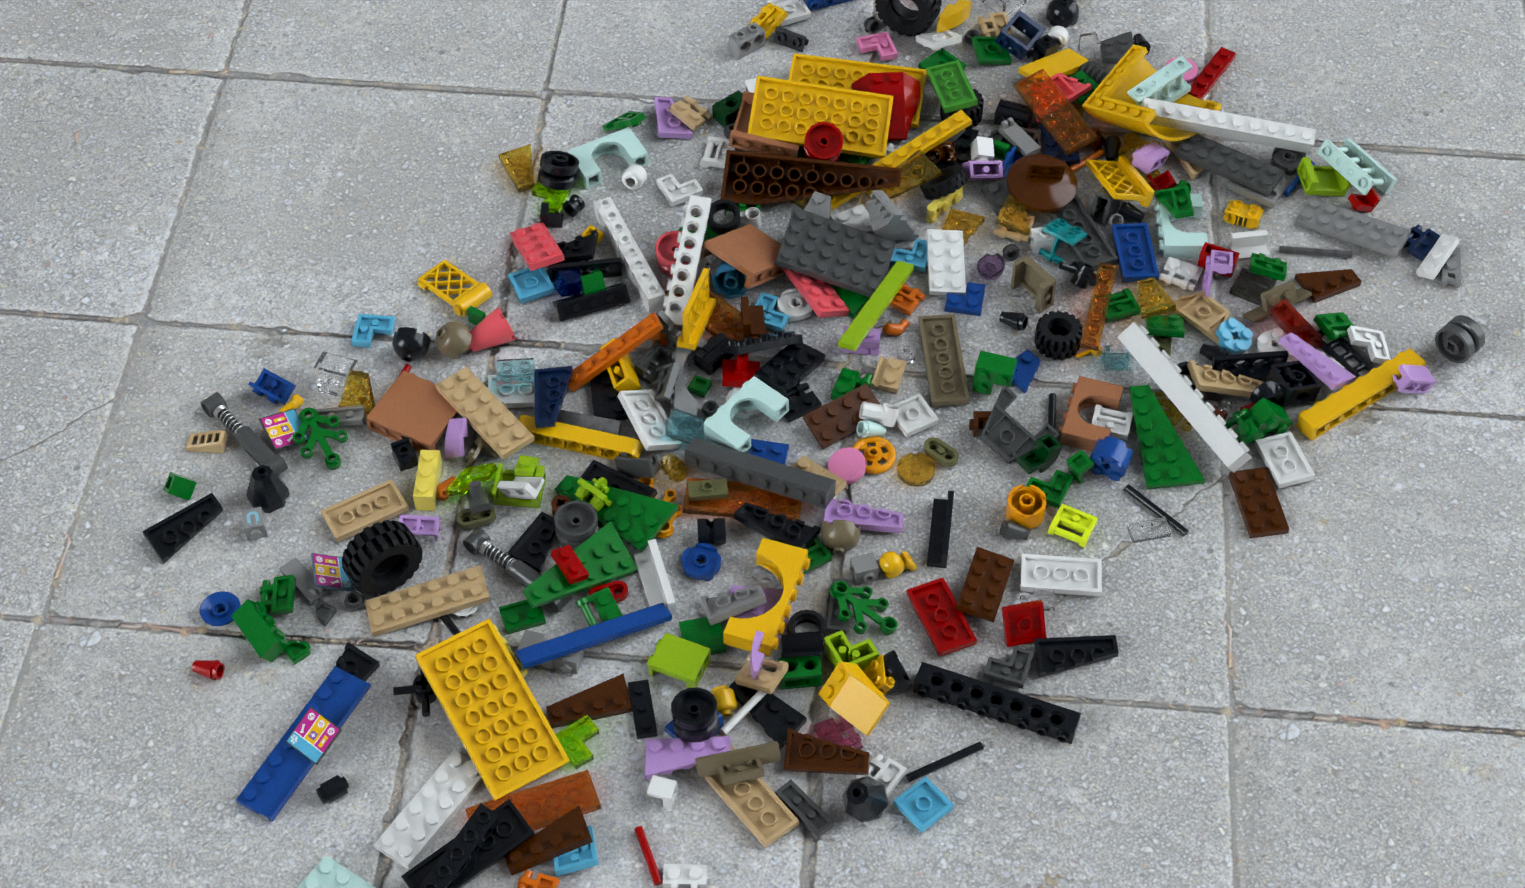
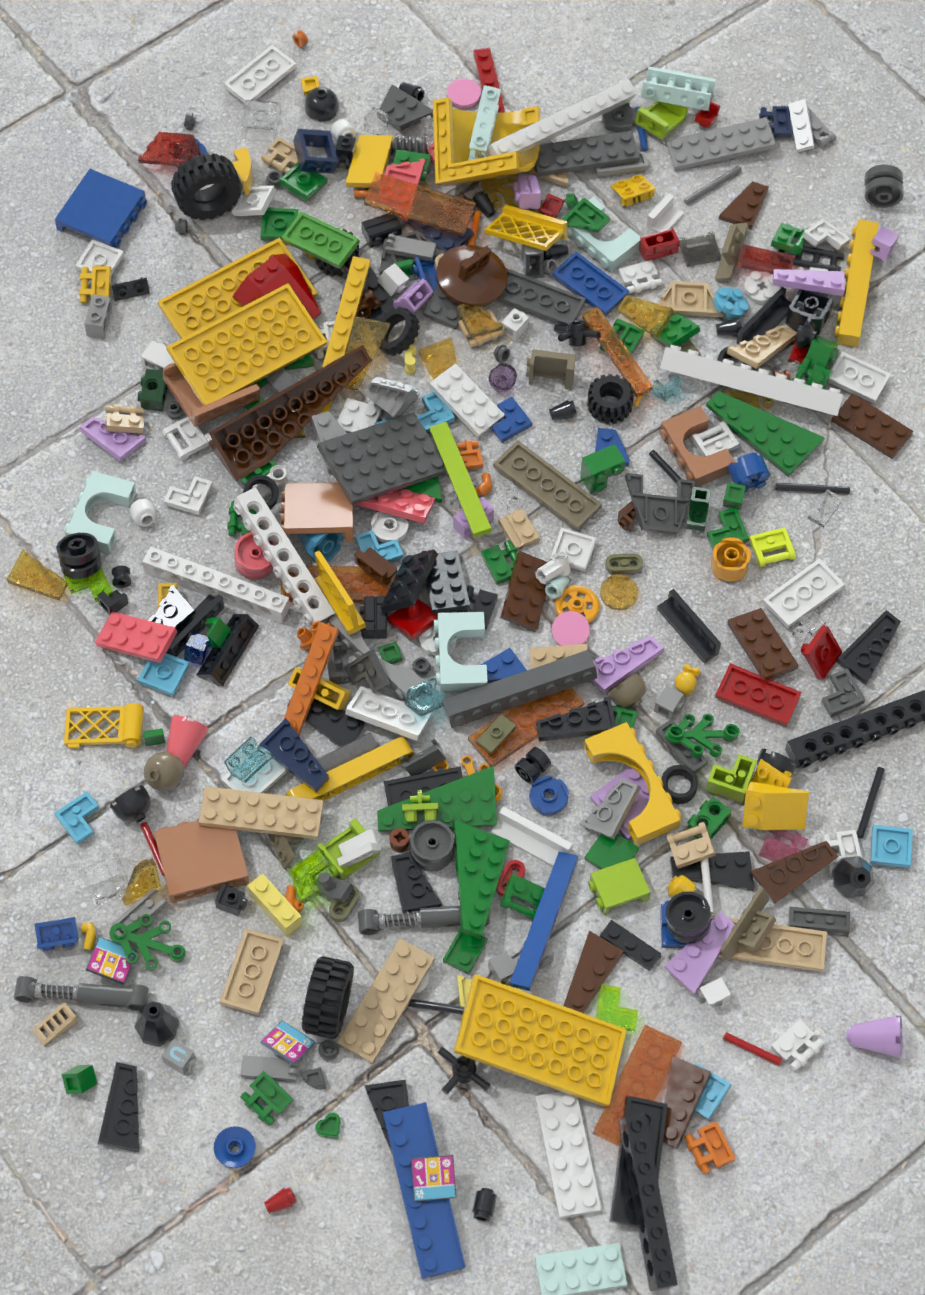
camera: 45 degrees left, 10 degrees up
green brick [231,599,289,662] -> none
lavender hinge [399,514,442,539] -> none
lavender slope [445,418,468,458] -> none
lime bracket [514,455,539,477] -> none
red plate [551,545,589,585] -> none
green wing [602,111,646,132] -> none
dark grey plate [656,309,682,342] -> none
clear yellow gear [660,454,688,483] -> none
lavender slope [750,630,765,680] -> none
black panel [781,631,824,658] -> none
red wheel [804,122,843,161] -> none
bright pink plate [856,31,898,61] -> none
dark grey cone [999,519,1030,540] -> none
teal plate [1038,218,1088,264] -> none
lavender bracket [1202,250,1233,297] -> none
green plate [1249,253,1287,281] -> none

